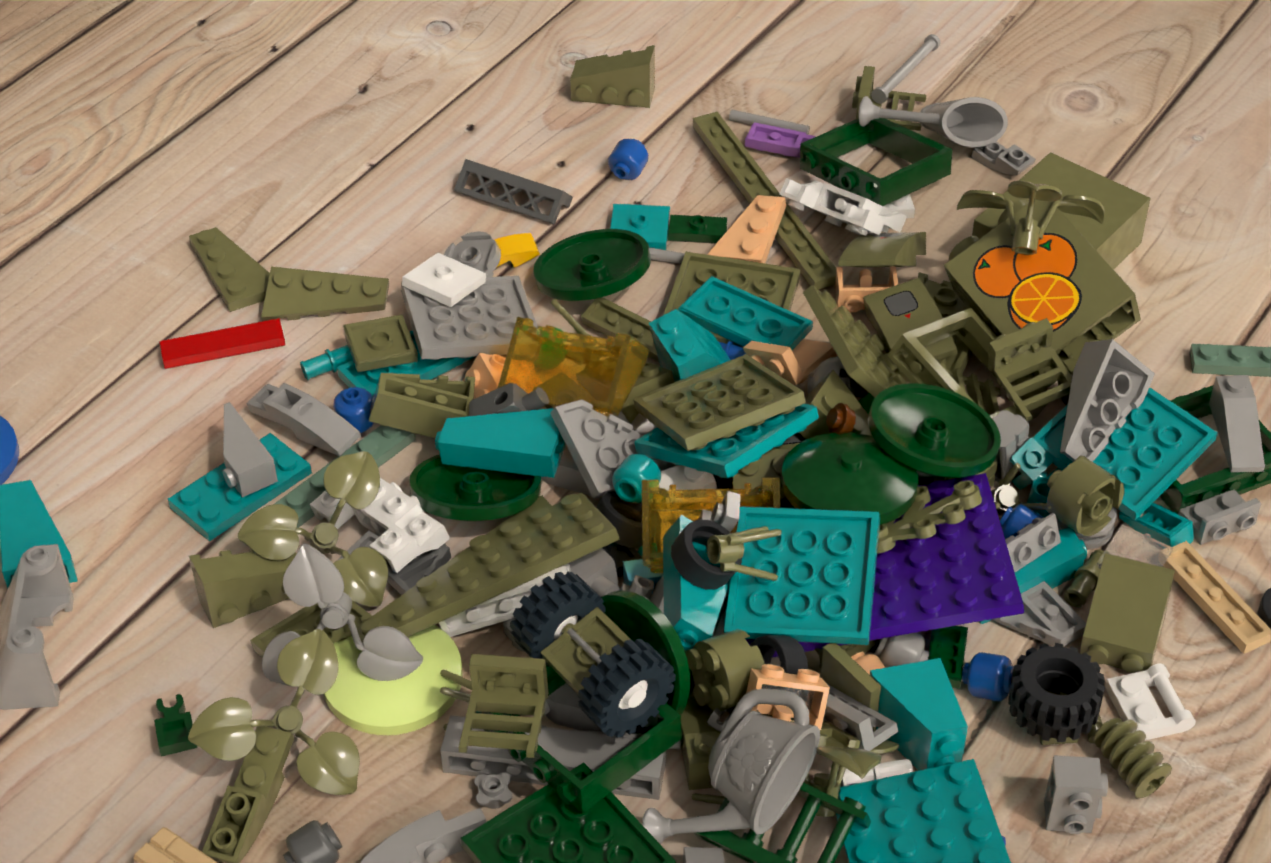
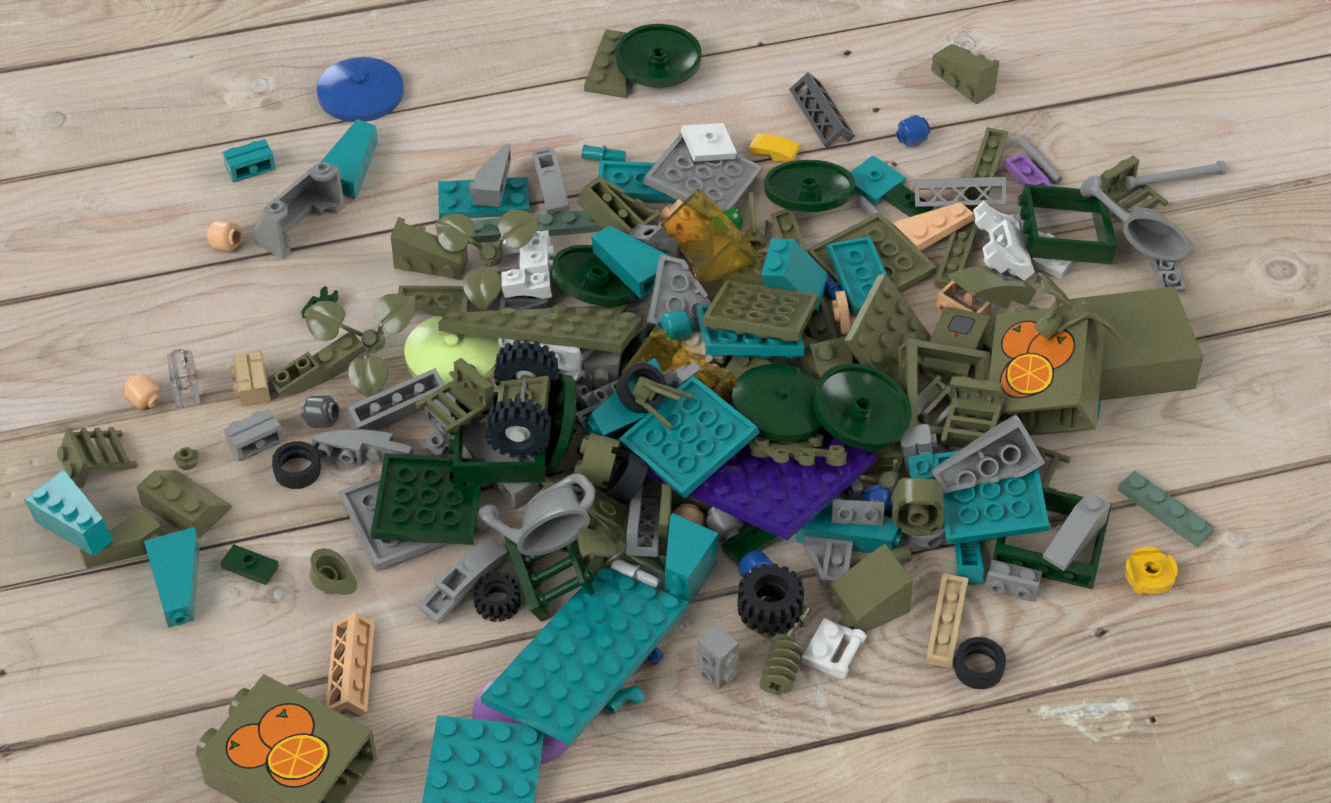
camera: 40 degrees right, 5 degrees up
red tile [159,318,286,369] -> none
olive wing [261,266,389,321] -> none
light grey plant [262,543,423,685] -> none
blue head [333,387,374,433] -> none
olive tile [343,315,418,372] -> none
light grey plate [444,231,501,277] -> none
light nougat window [746,664,830,730] -> none
reddish brown plate [826,403,856,434] -> none
clear piece [1096,524,1173,569] -> none
none -> light grey brick [347,368,445,431]
none -> dark green dish [616,24,702,88]
none -> light grey fence [914,177,1007,207]

